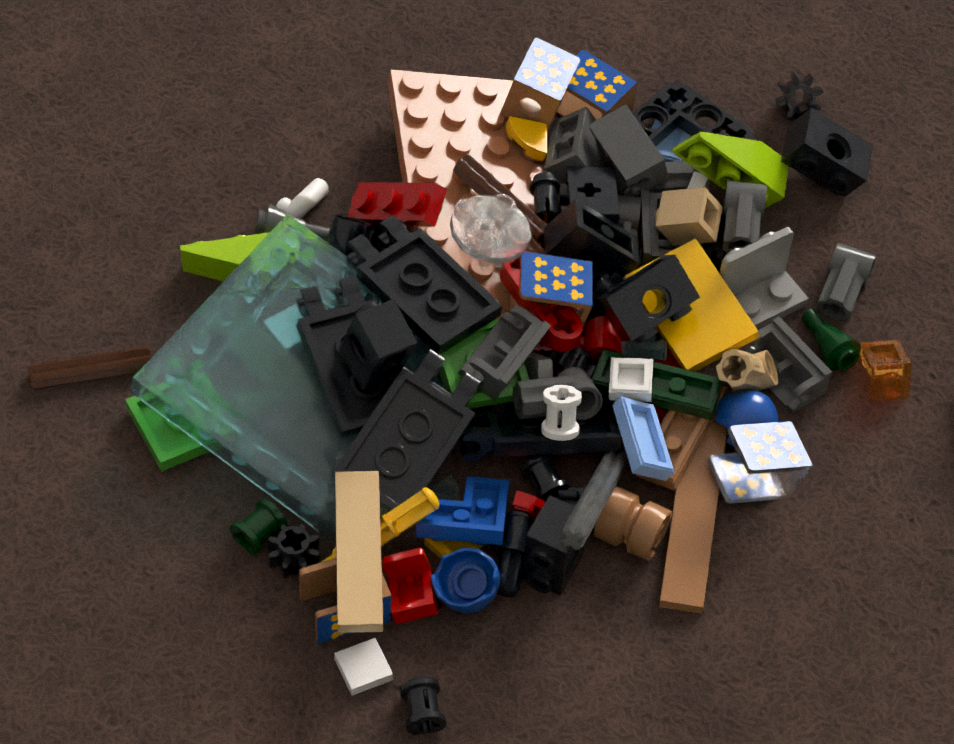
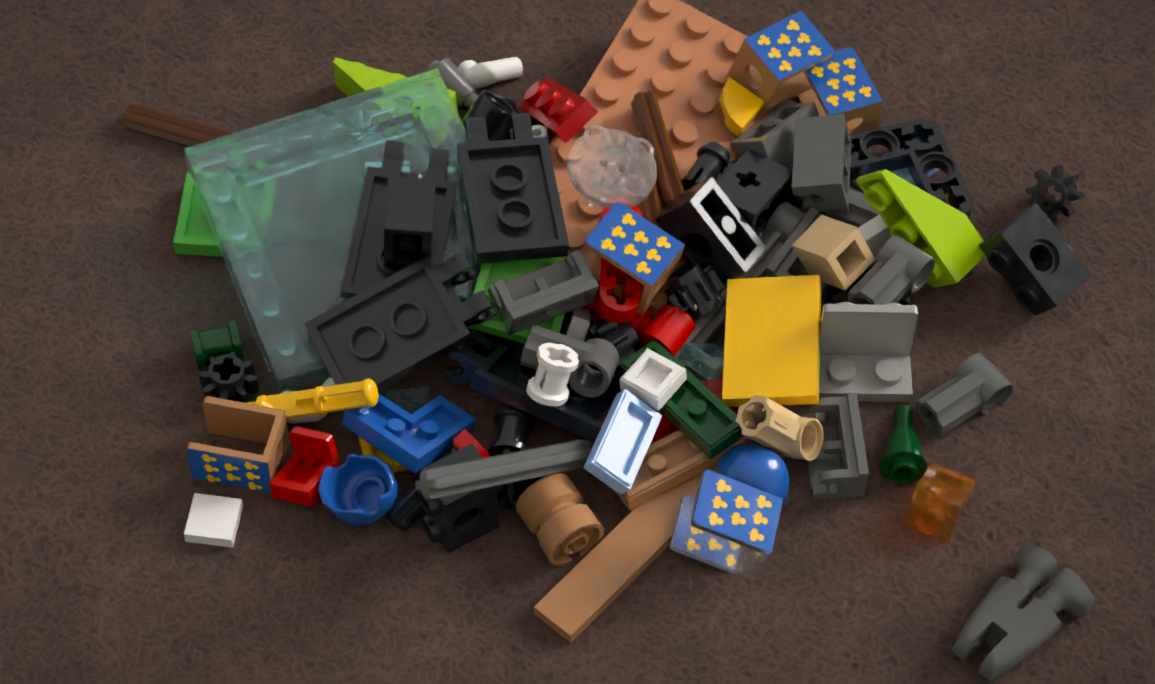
camera: 35 degrees right, 0 degrees up
tan tile [335,471,383,633] -> none
black bush [400,677,446,735] -> none
black brick [596,255,700,344] -> none

